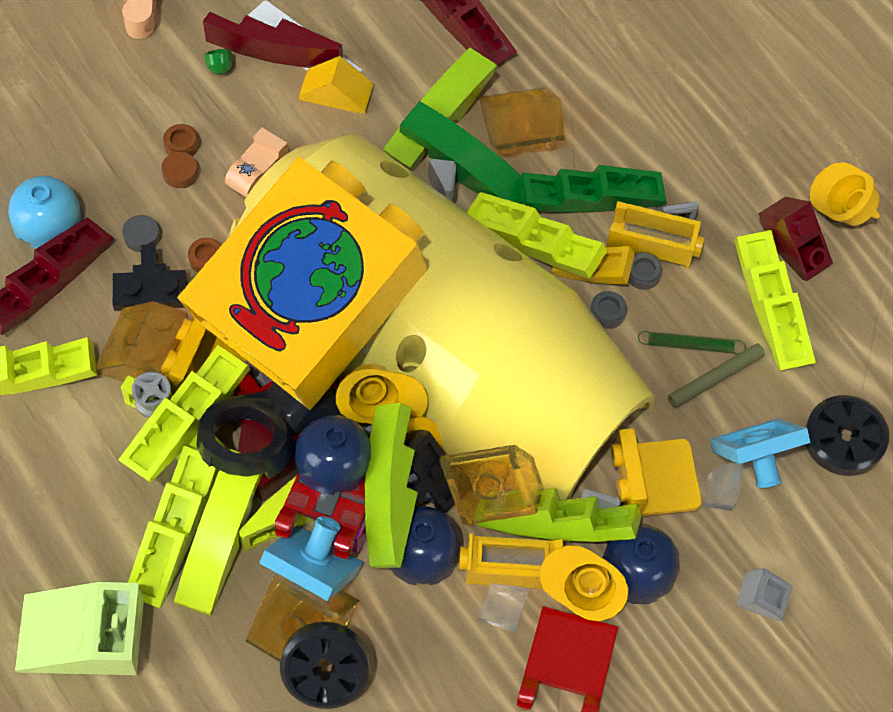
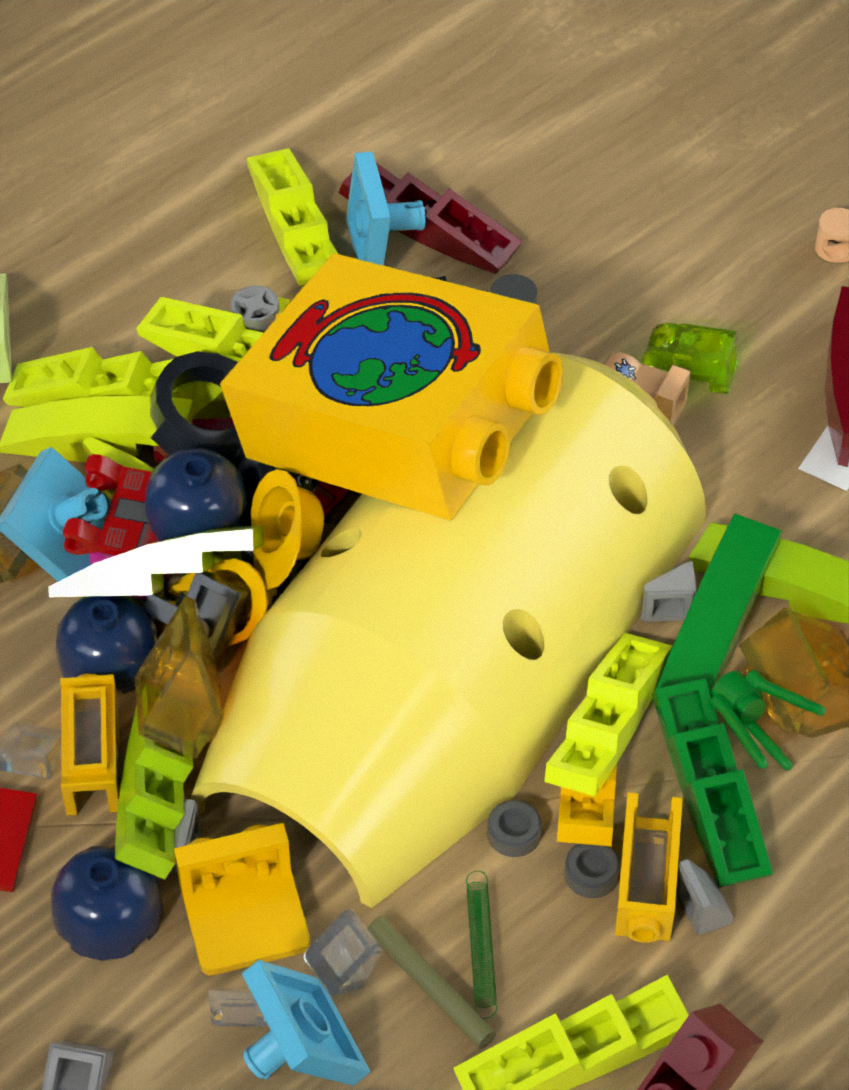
camera: 85 degrees right, 10 degrees down
medium azure cylinder [8,176,82,248] -> none
dark orange tile [162,152,198,188] -> none
dark orange tile [163,124,199,156] -> none
green hinge [204,49,233,75] -> none
yellow slope [299,56,374,114] -> none
yellow piece [539,545,628,621] -> none
none -> clear slope [304,908,382,996]
none -> medium azure tile [346,152,425,266]
none -> clear neon green leg [642,323,738,395]
none -> green plant [710,670,826,771]

